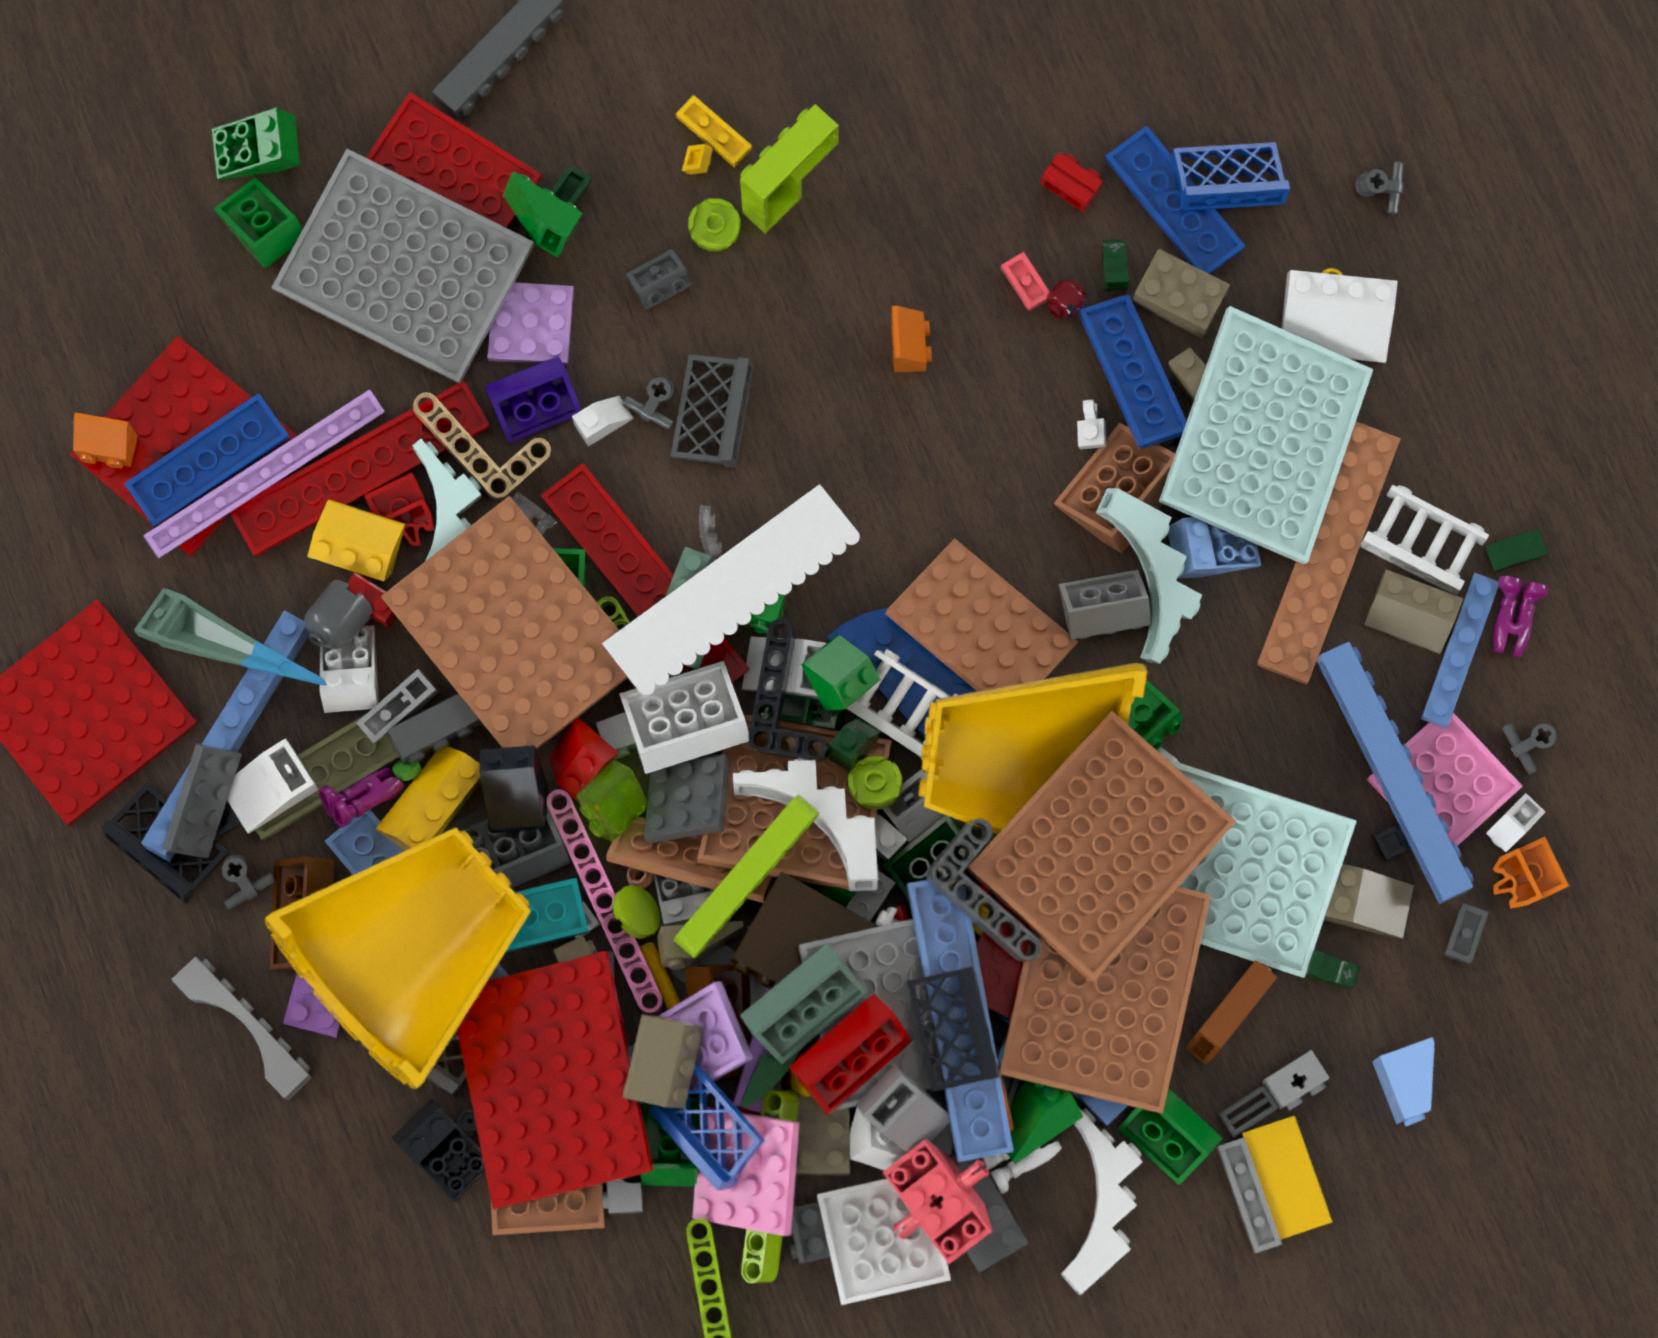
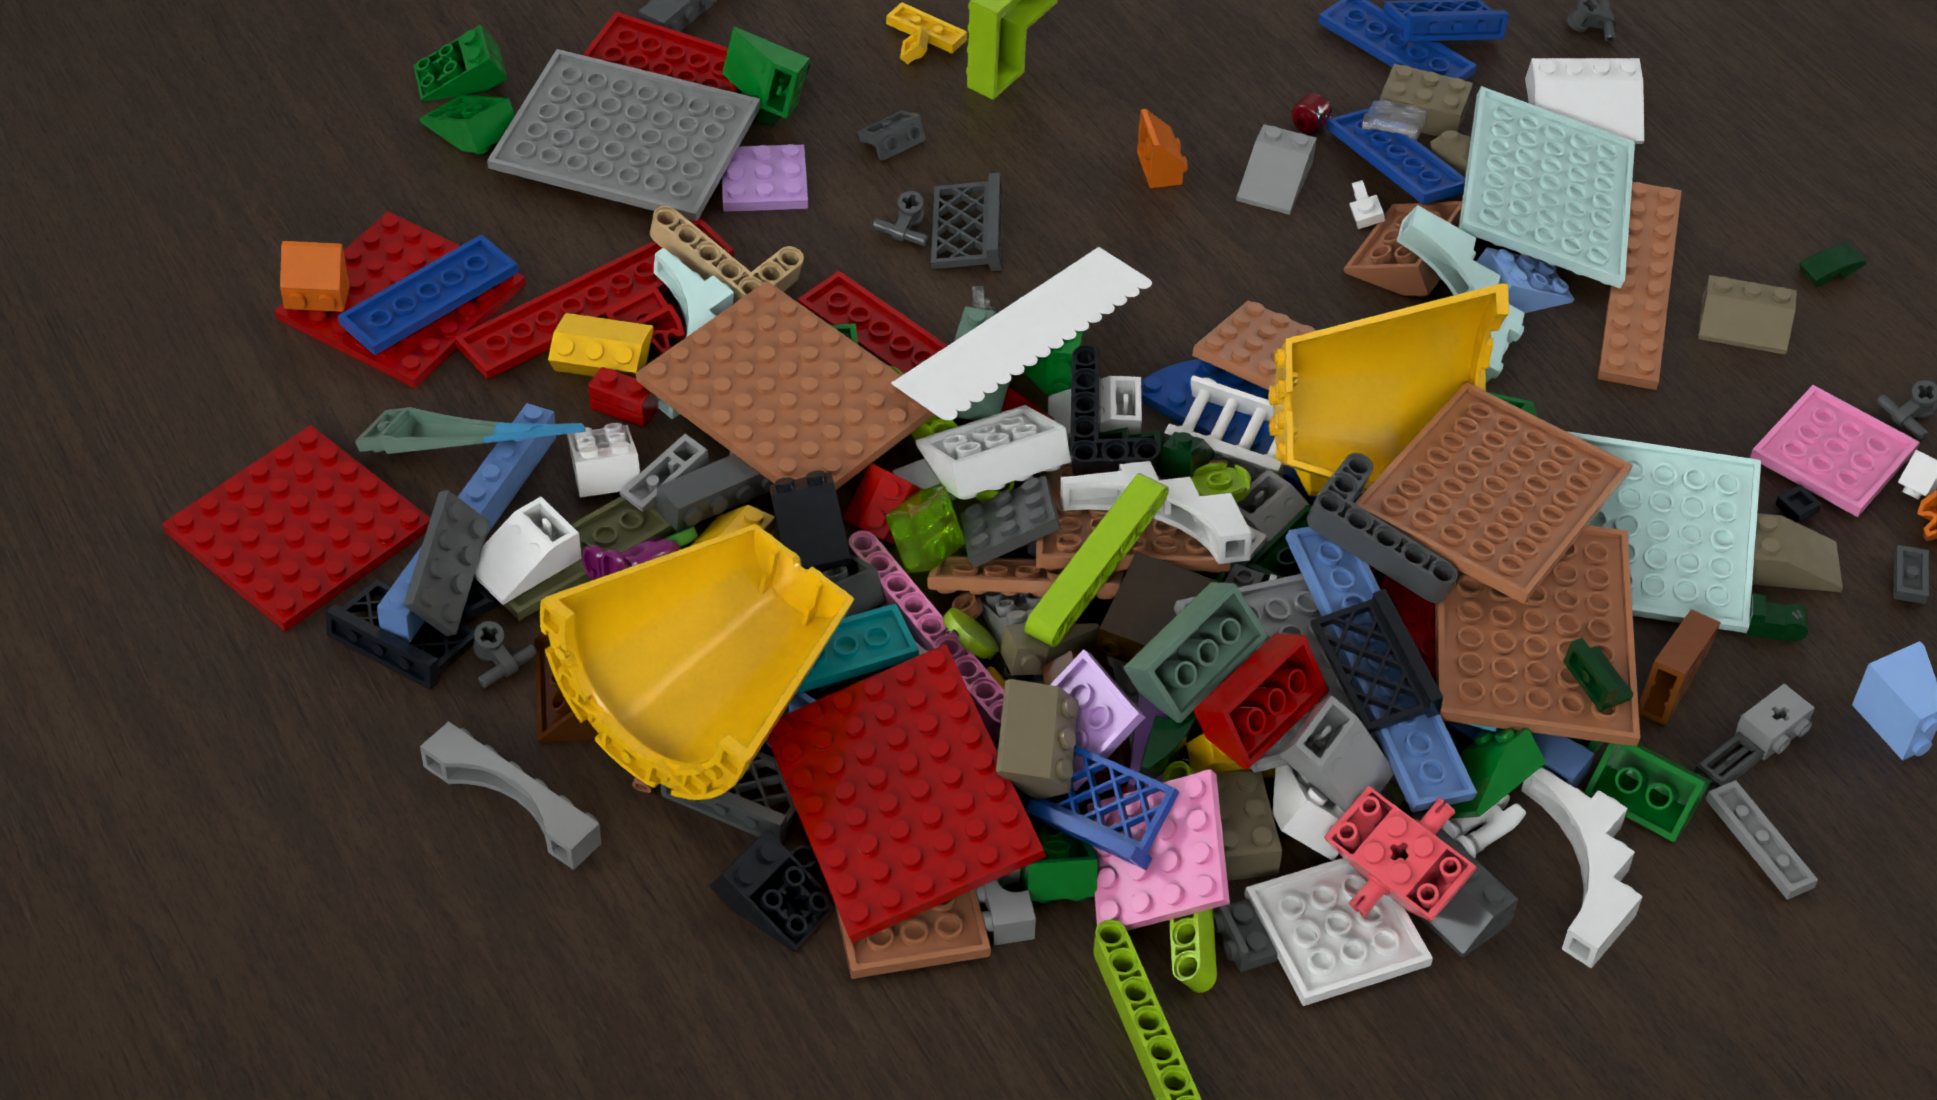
camera: 10 degrees left, 30 degrees down
lavender plate [143,389,385,559] -> none
medium lavender plate [283,974,341,1038] -> none
dark grey cylinder [304,580,373,649] -> none
dark purple slope [485,356,582,444] -> none
white slope [572,396,634,447] -> none
lime tile [688,198,741,251] -> none
green slope [801,635,881,711] -> none
coral plate [1001,252,1050,311] -> none
red brick [1040,152,1103,213] -> none
dark green leg [1102,239,1130,291] -> none
yellow tile [1241,1116,1332,1240] -> none
medium blue brick [1317,642,1474,905] -> none
white fence [1360,485,1489,596] -> none
medium blue plate [1421,572,1499,729] -> none
magenta piece [1493,576,1549,658] -> none
none -> light grey slope [1236,124,1317,215]
none -> clear plate [1362,100,1428,140]
none -> dark green panel [1563,638,1633,712]

